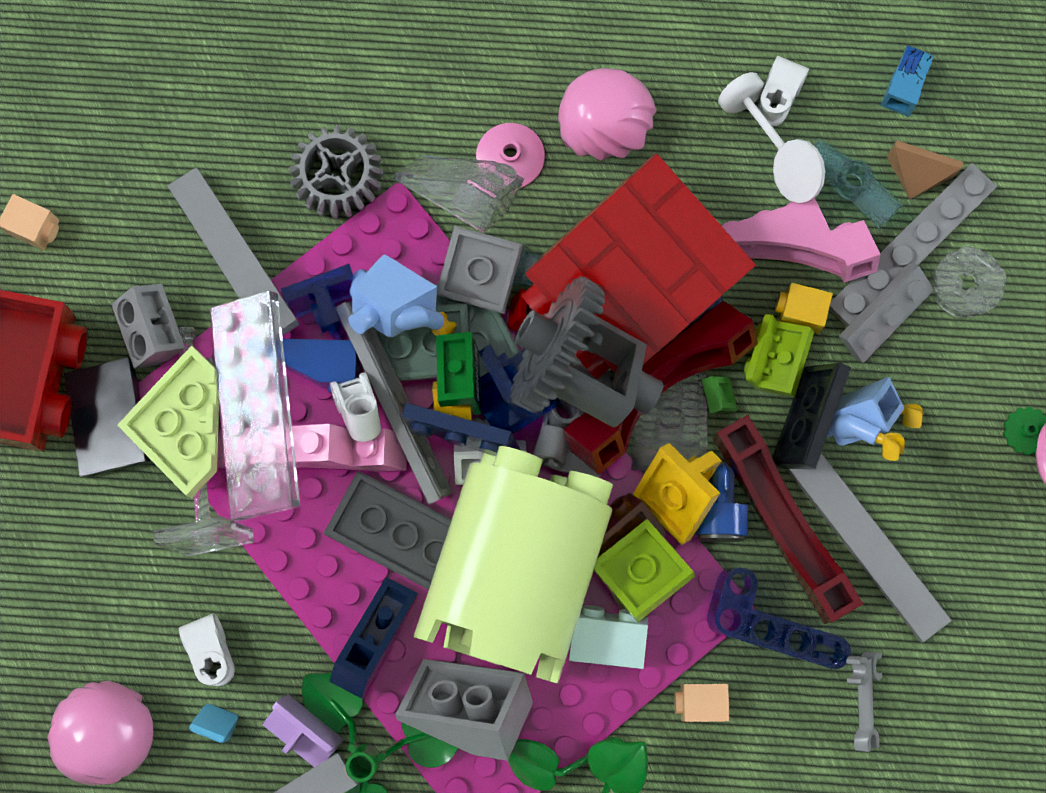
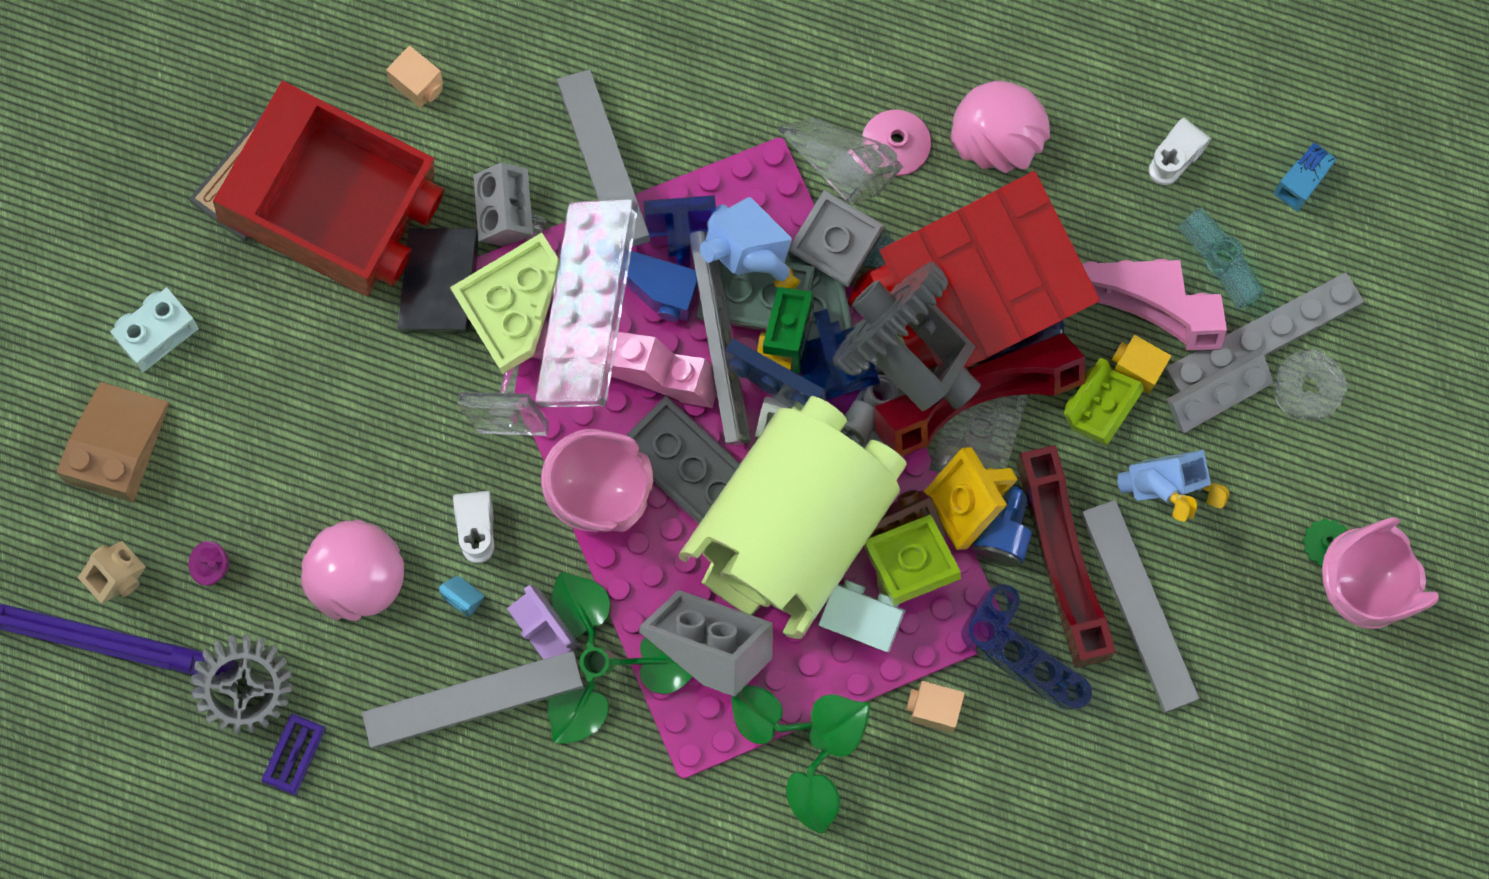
camera: 10 degrees right, 5 degrees down
light grey gear [289,124,384,219] -> none
dark blue slope [329,577,418,699] -> none
white piece [330,372,381,442] -> none
bright green tile [702,376,737,414] -> none
white piece [718,72,825,203] -> none
black tile [772,362,851,469] -> none
light grey bar [846,651,882,752] -> none
medium nougat slope [887,140,964,199] -> none
none -> bright pink piece [541,429,653,532]

